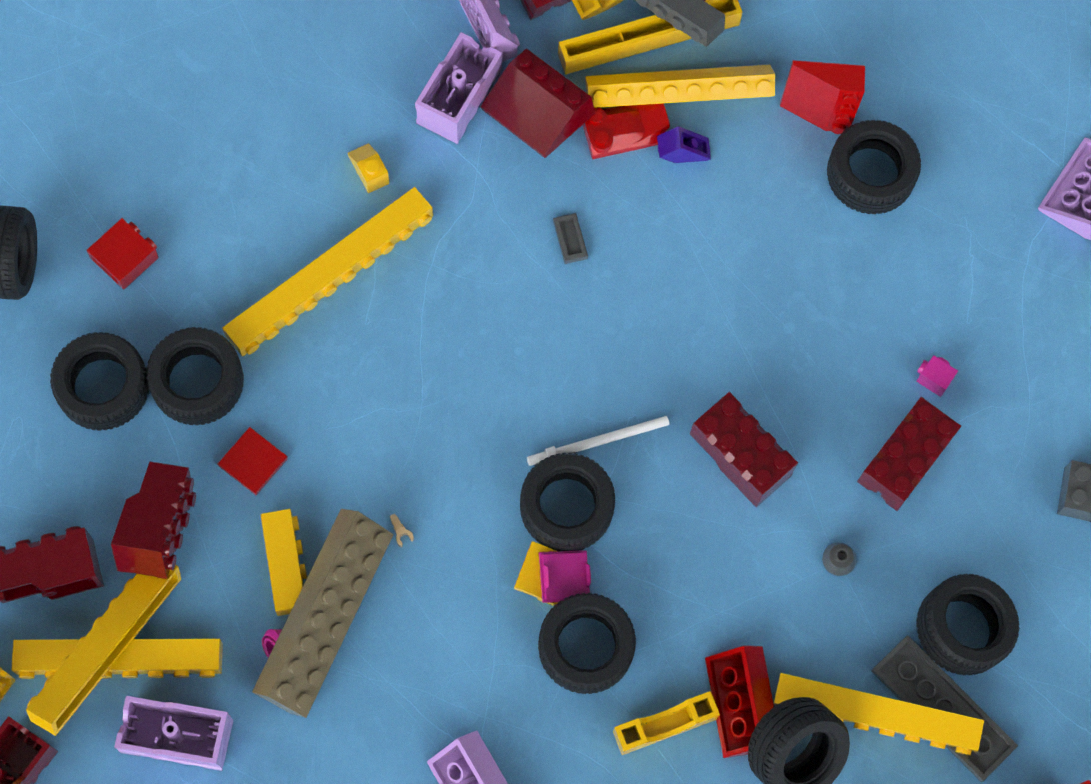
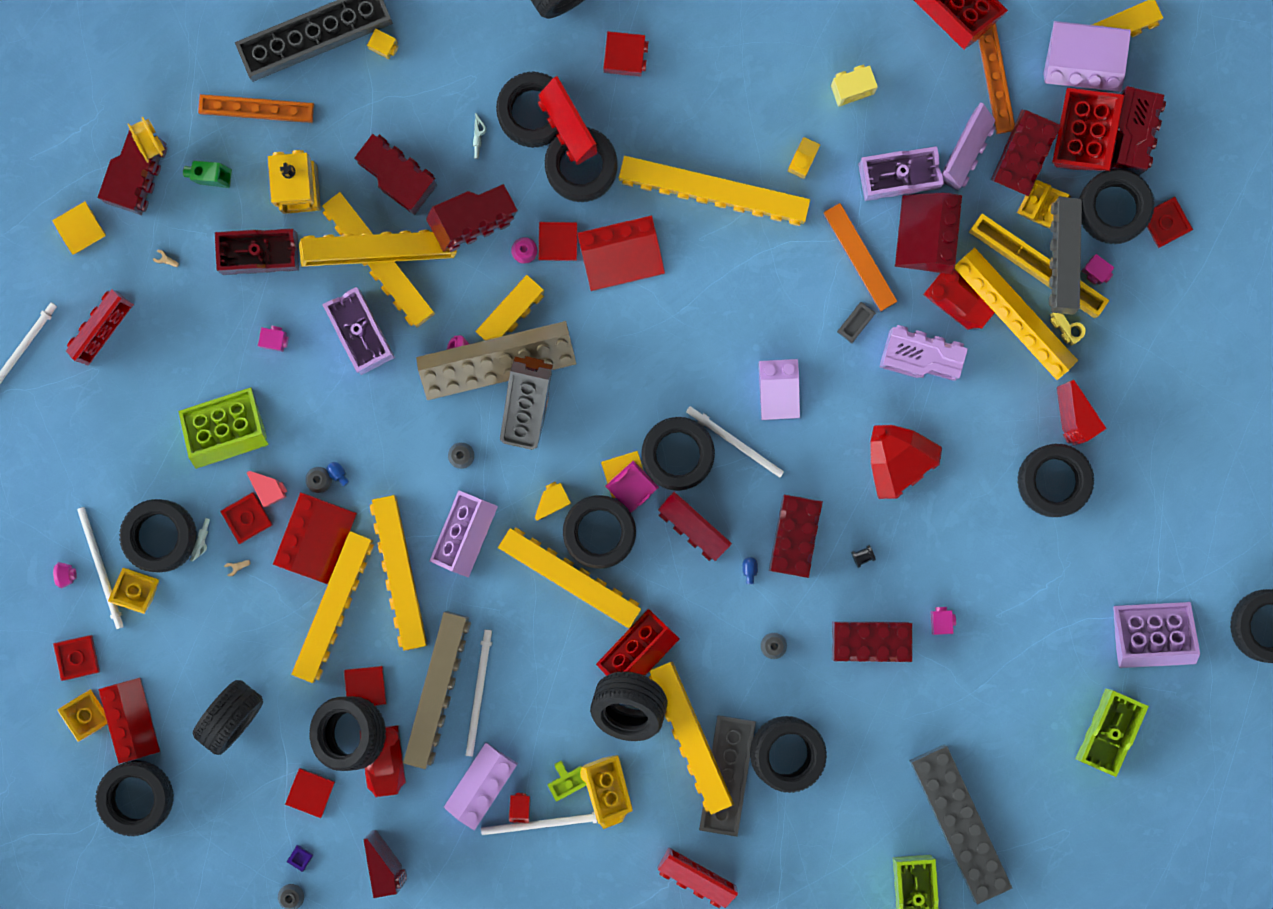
camera: 60 degrees right, 15 degrees up
tan piece [390,514,414,547] -> none
yellow arch [613,691,720,755] -> none
dark purple slope [657,126,711,163] -> none
none -> dark grey cone [448,443,474,469]
none -> light aqua hand [473,113,486,159]
none -> yellow brick [498,527,641,628]
none -> dark grey piece [500,356,553,450]
none -> dark pink cone [511,237,538,264]
none -> yellow slope [535,481,571,521]
none -> red slope [537,76,597,165]
none -> red slope [577,215,665,291]
none -> dark red slope [658,492,732,561]
none -> blue cylinder [742,557,758,584]
none -> lavender slope [758,359,800,420]
none -> orange tile [823,203,898,312]
none -> light yellow brick [831,65,878,107]
none -> black bush [851,545,876,568]
none -> red brick [870,425,942,499]
none -> lavender piece [879,325,968,381]
none -> light yellow plate [1050,313,1086,346]

